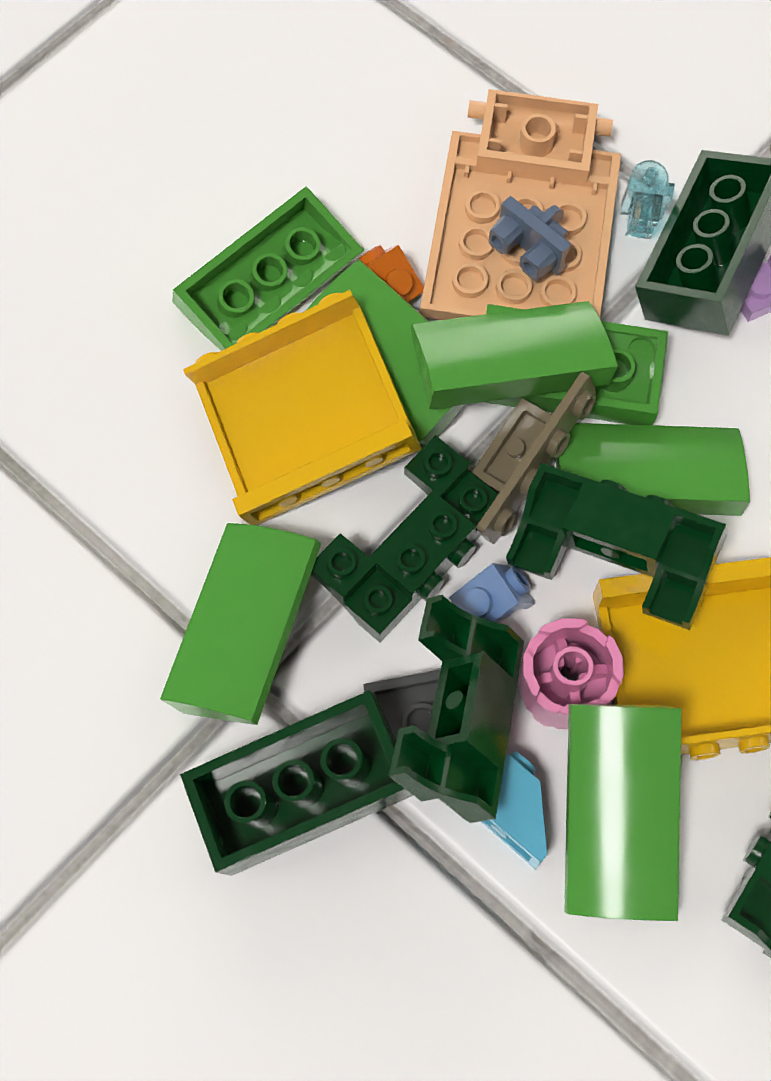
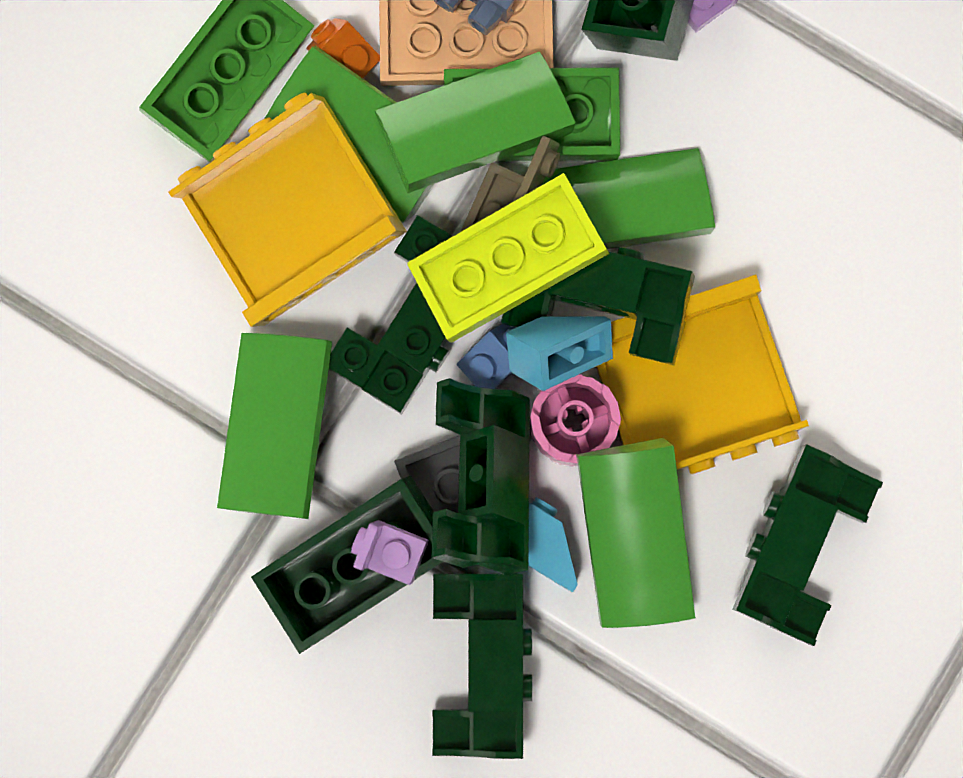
camera: 10 degrees left, 15 degrees up
none -> lavender bracket [351,520,429,585]
none -> neon yellow plate [407,173,609,343]
none -> dark green bracket [432,574,532,759]
none -> medium azure slope [506,316,613,391]

